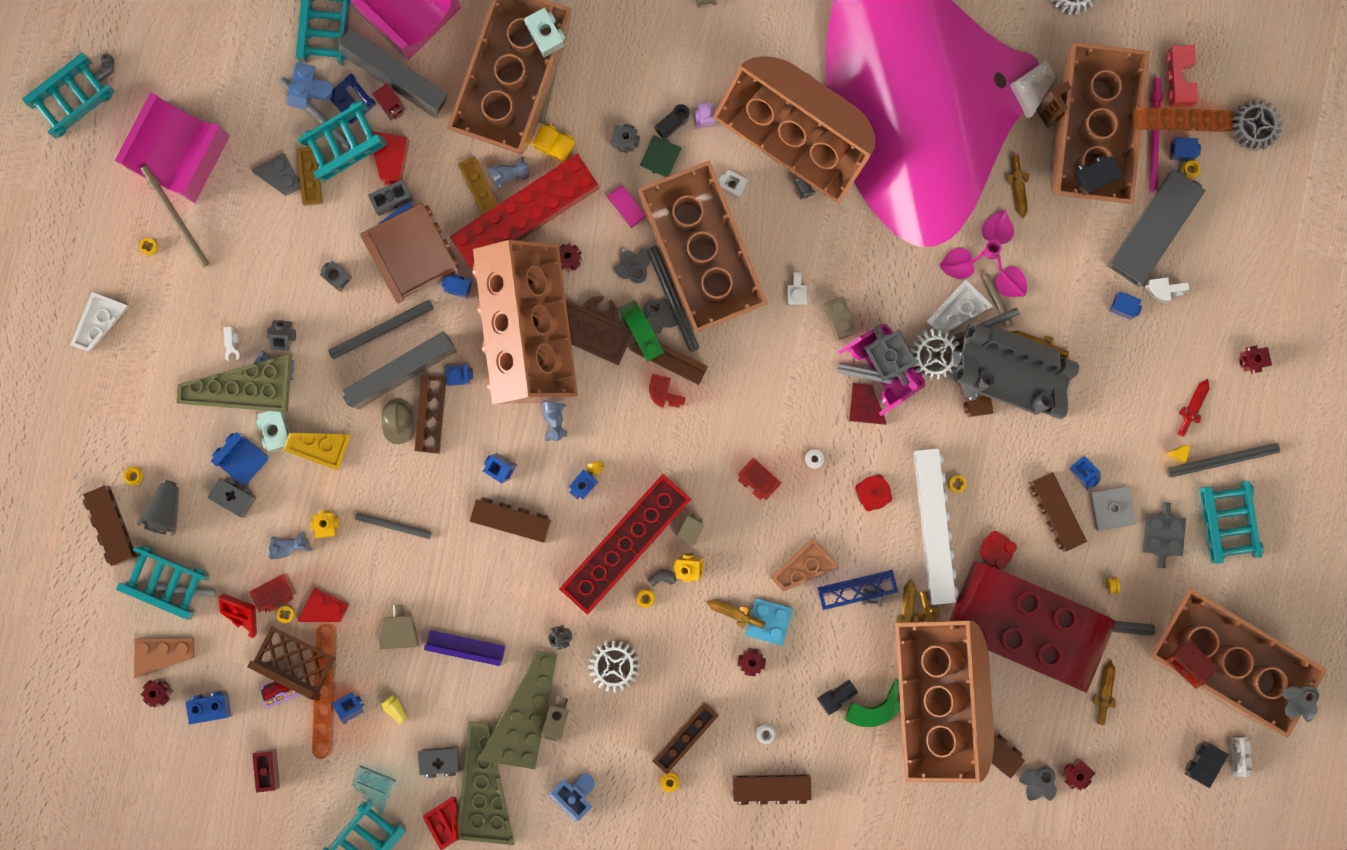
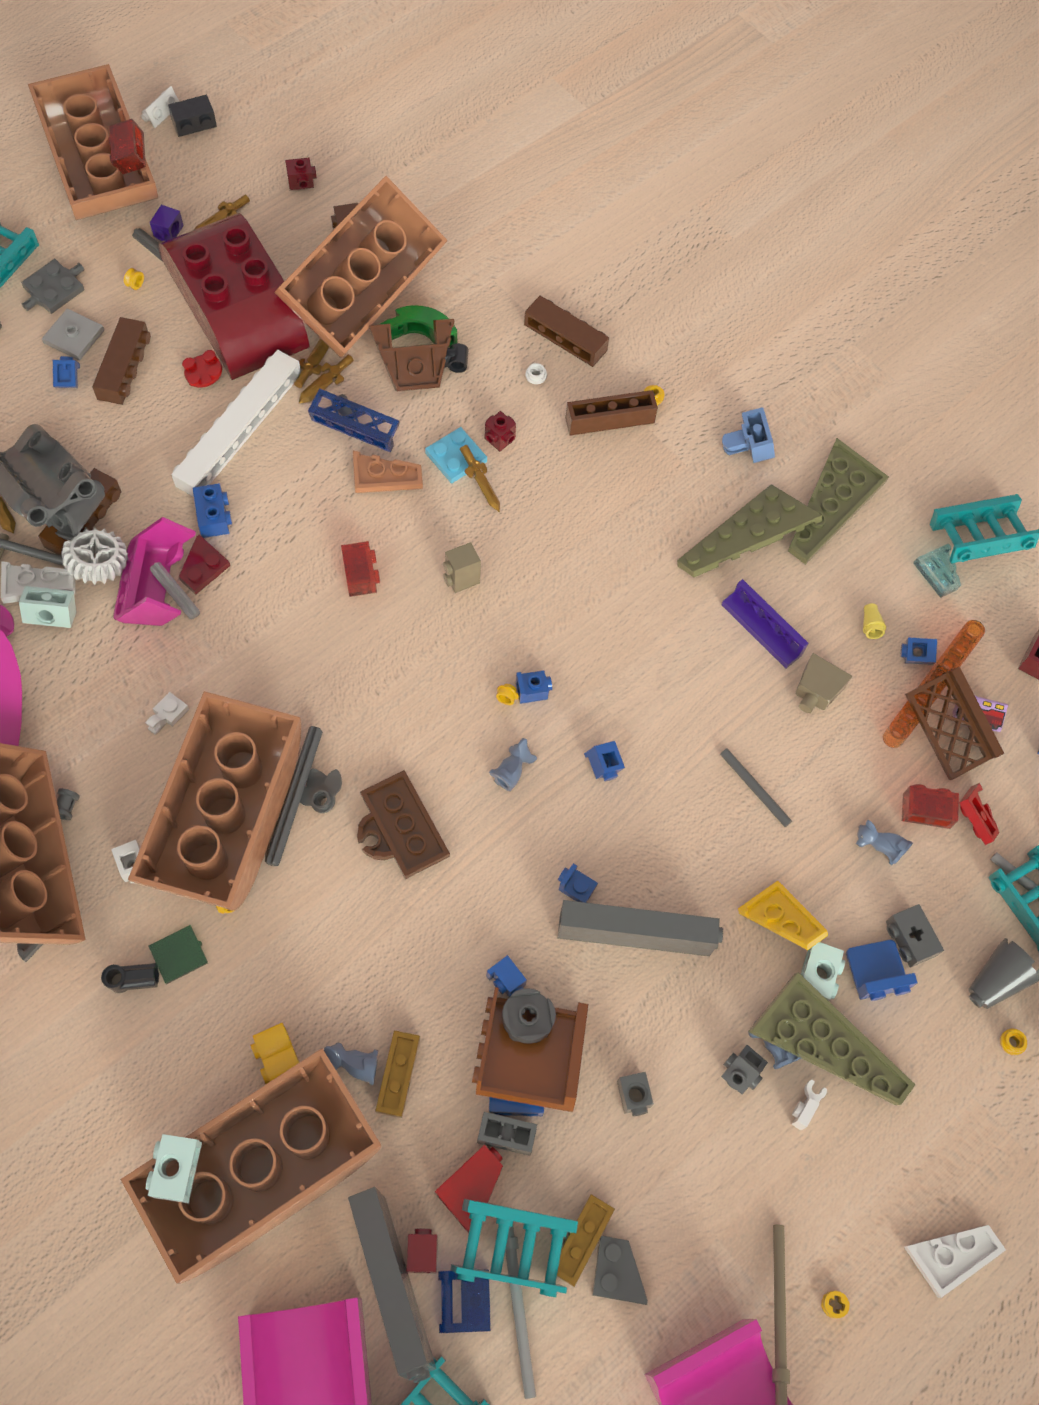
camera: 145 degrees left, 20 degrees down
yellow bush [276,606,295,623] -> none
medium blue brick [287,62,333,110] -> none
red wing [297,587,350,622] -> none
yellow brick [311,510,340,538] -> none
dark grey axle [328,300,434,359] -> none
dark tan piece [382,398,413,445] -> none
reddish brown fence [415,374,446,454] -> none
dark grey brick [418,747,461,778] -> none
red wing [422,797,459,850] -> none
red brick [449,153,599,272] -> none
reddish brown brick [470,497,551,543] -> none
nougat brick [472,240,578,404] -> none
dark tan torso [541,696,569,742] -> none
dark grey gear [548,625,572,650] -> none
dark red brick [559,243,582,273] -> none
red brick [559,474,692,615] -> none
white gear [588,640,640,693] -> none
dark pink slope [607,185,646,228] -> none
dark grey brick [611,124,640,153] -> none
dark grey plate [614,248,650,283] -> none
green arch [618,300,664,362] -> none
reddish brown fence [631,341,708,385] -> none
yellow plate [636,589,655,608] -> none
dark grey arm [647,569,677,587] -> none
clear red brick [649,374,686,409] -> none
yellow brick [674,553,704,582] -> none
lavender brick [694,103,716,129] -> none
white plate [805,449,824,469] -> none
dark tan brick [824,296,856,341] -> none
red piece [855,475,892,511] -> none
dark grey plate [865,325,917,386] -> none
yellow bush [948,475,967,493] -> none
dark grey plate [1019,766,1057,801] -> none
dark grey plate [1282,685,1319,722] -> none
none -> light aqua brick [19,586,76,628]
none -> dark purple brick [150,204,184,241]
none -> blue brick [193,483,232,538]
none -> reddish brown wing [369,319,455,392]
none -> dark grey plate [501,988,556,1044]

